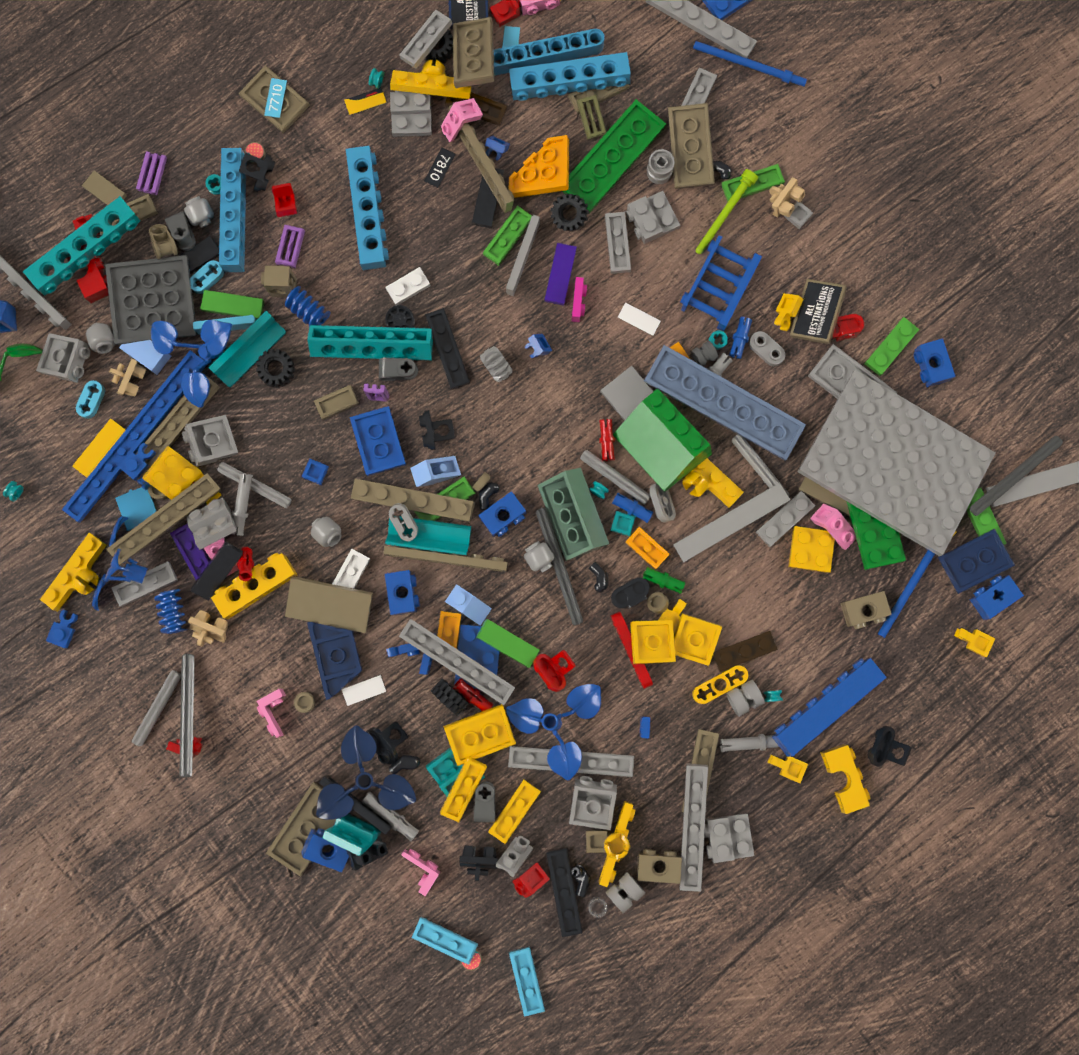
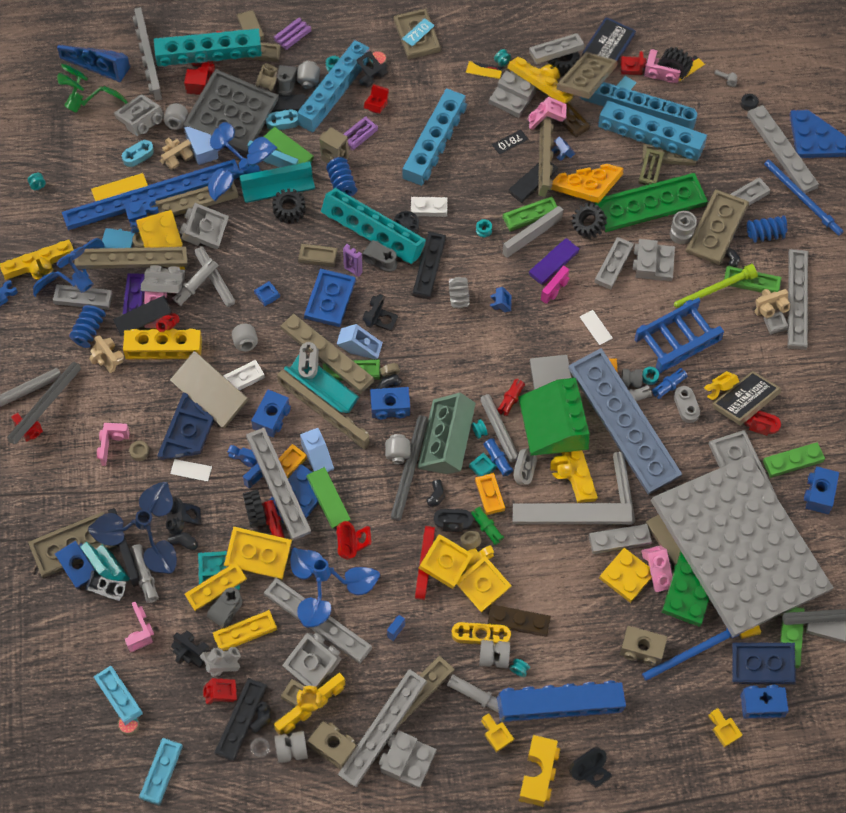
camera: 30 degrees right, 20 degrees down
none -> teal bush [476,219,492,237]
none -> blue piece [746,216,787,243]
none -> light grey tile [788,249,808,350]

